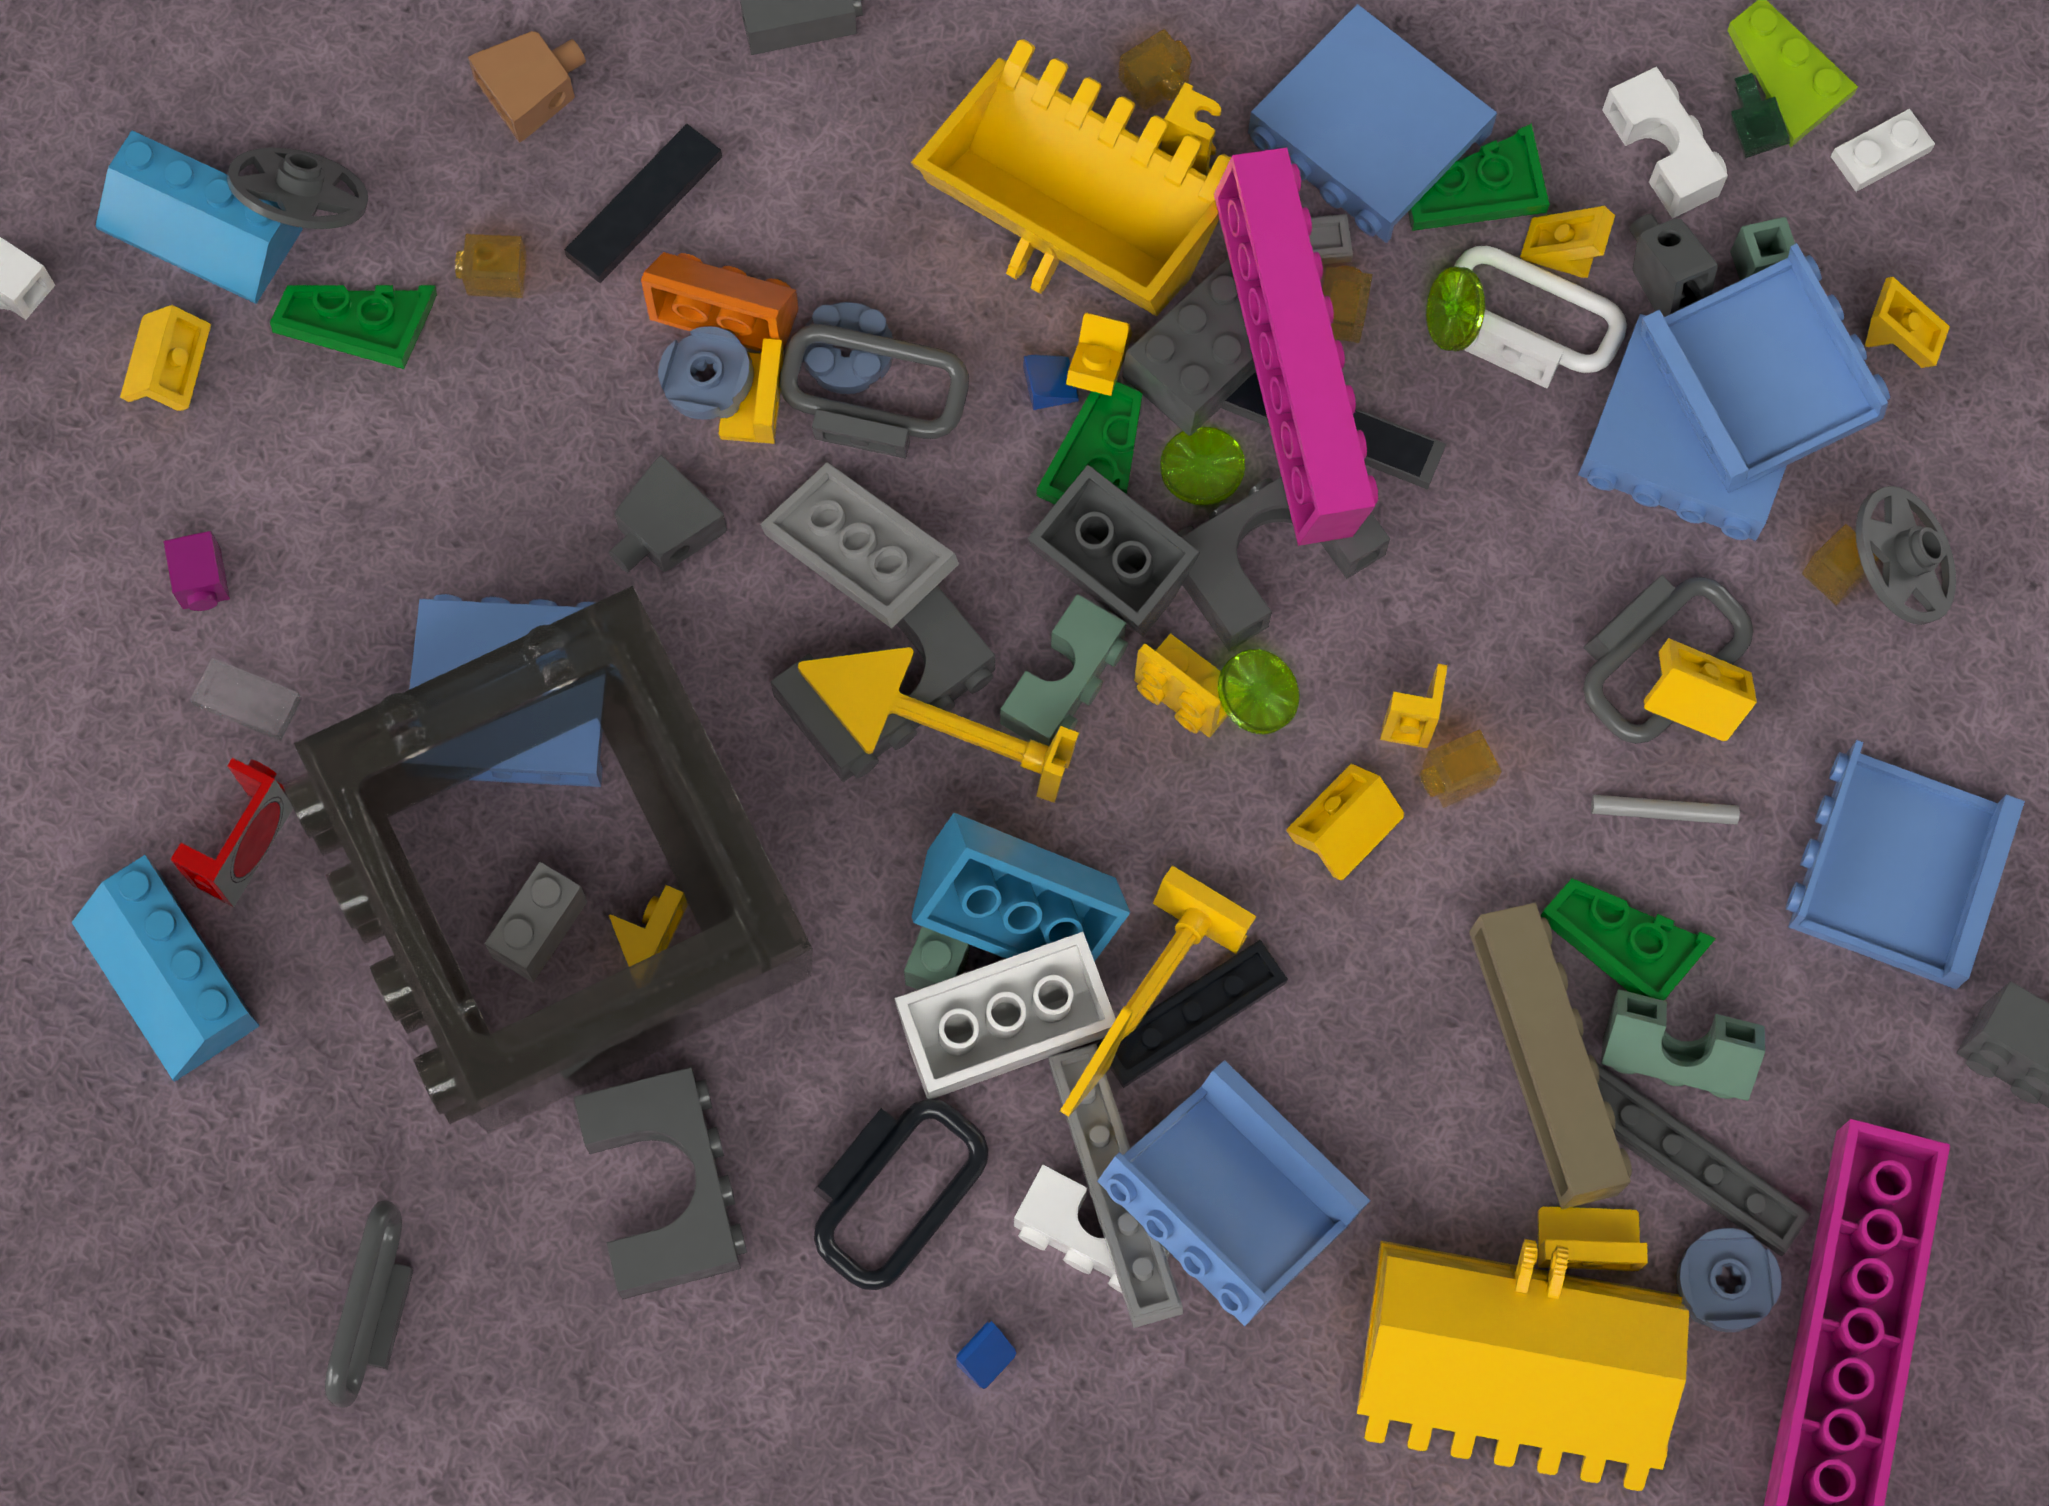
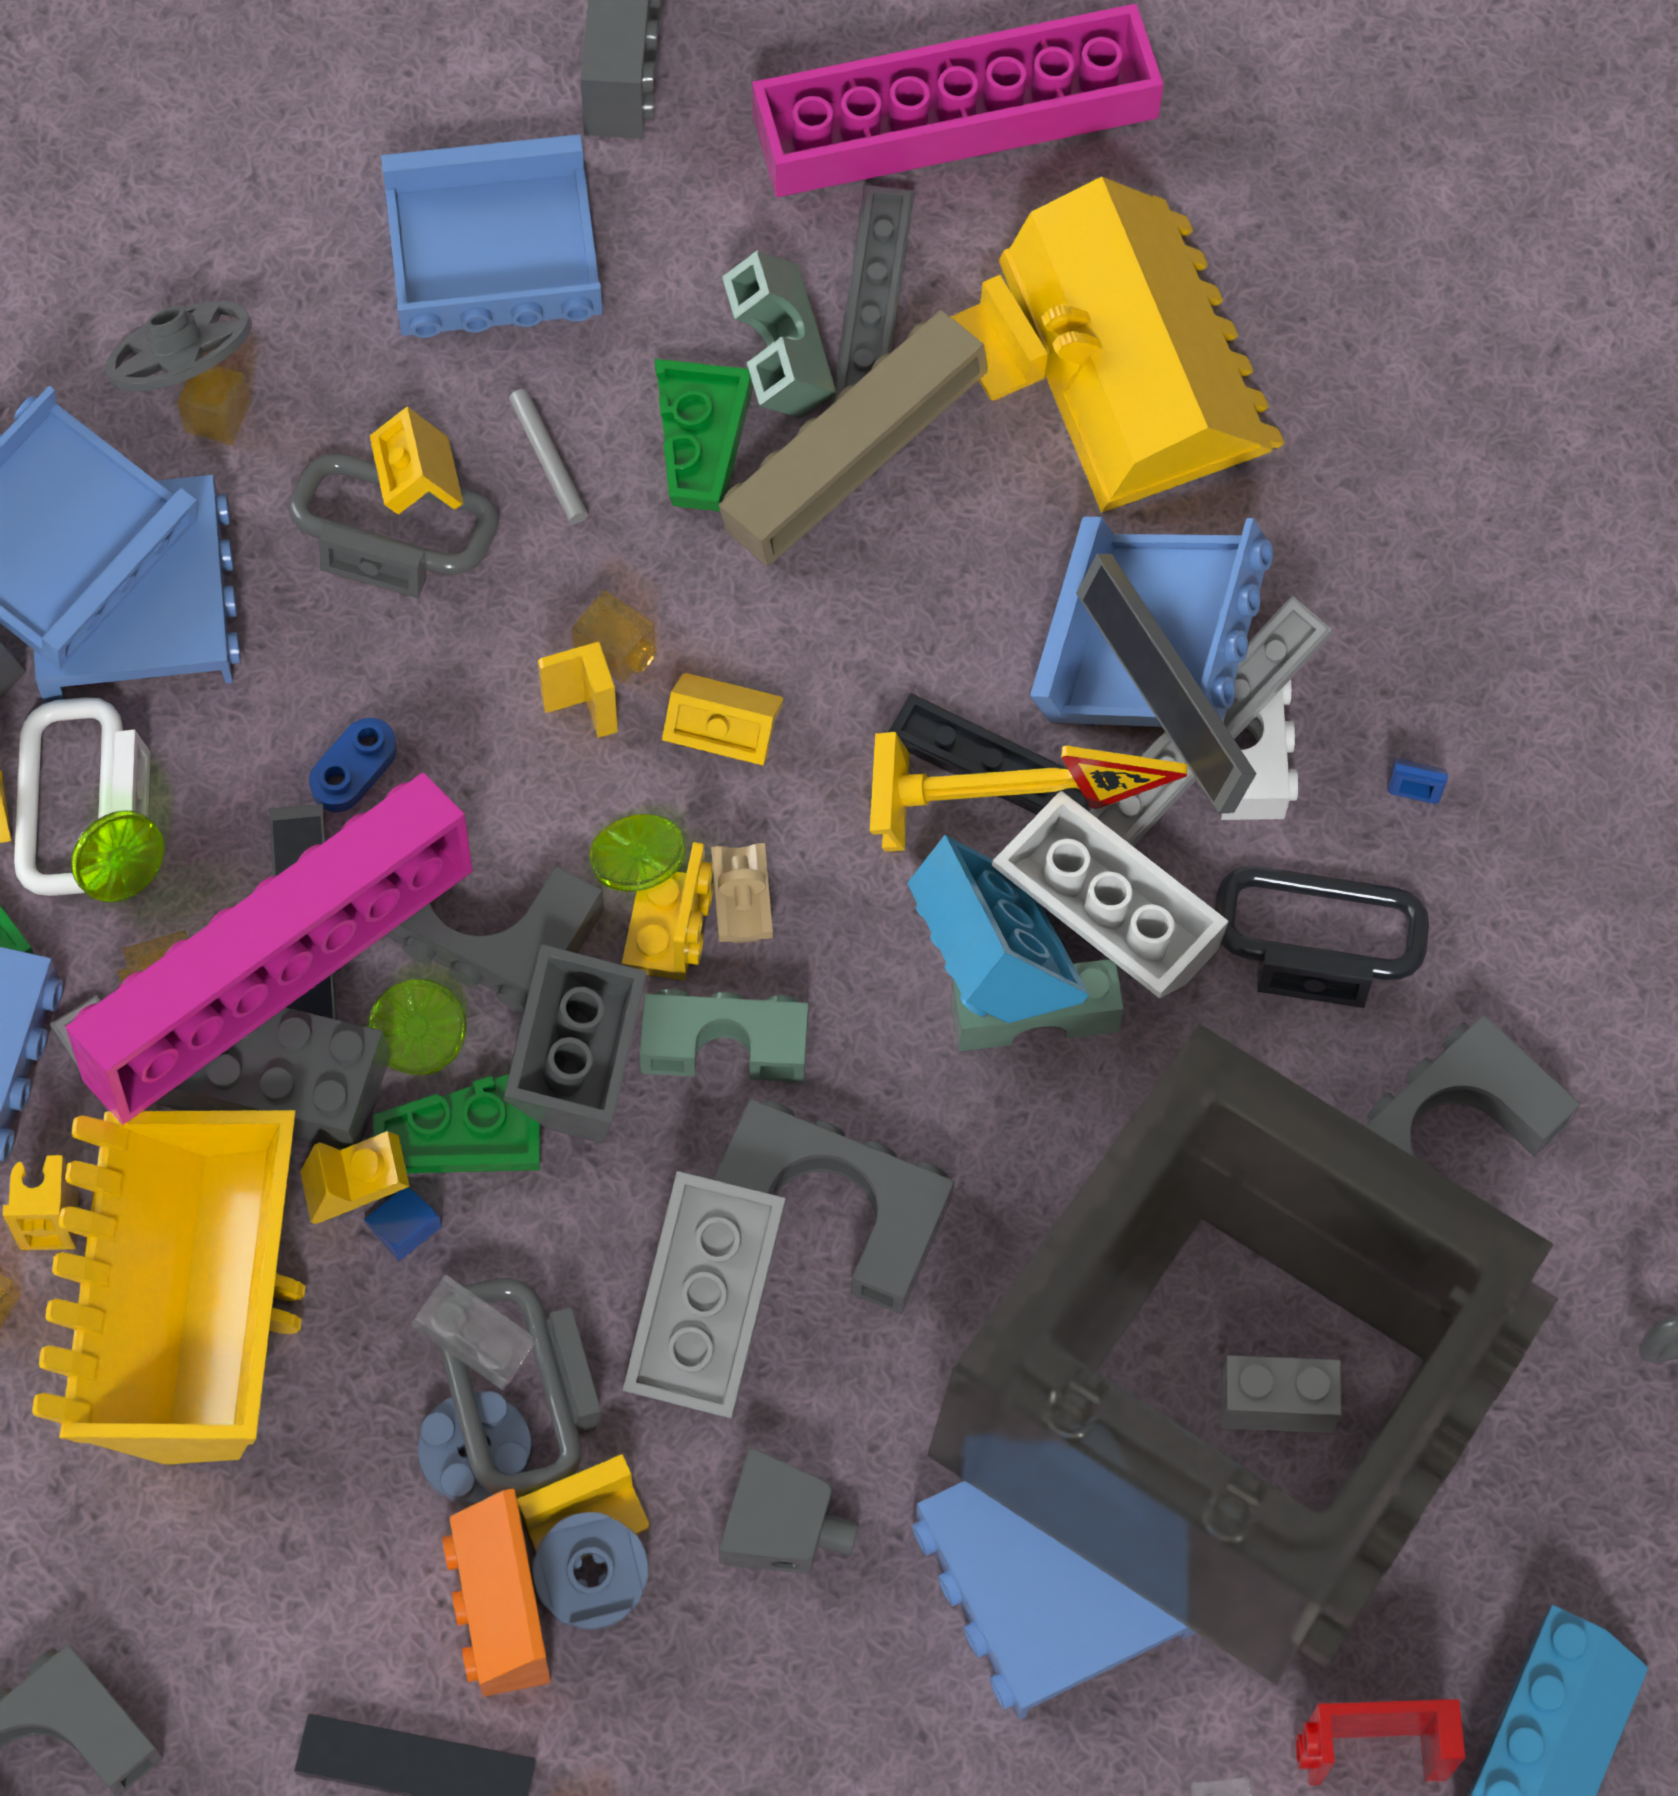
camera: 120 degrees left, 5 degrees down
yellow slope [609,885,688,992] -> none
yellow piece [798,647,1079,803] -> none
sand blue plate [1676,1228,1782,1332] -> none
none -> blue plate [309,718,397,812]
none -> clear plate [410,1274,538,1390]
none -> tan hips [711,843,773,943]
none -> tile [1076,554,1257,814]

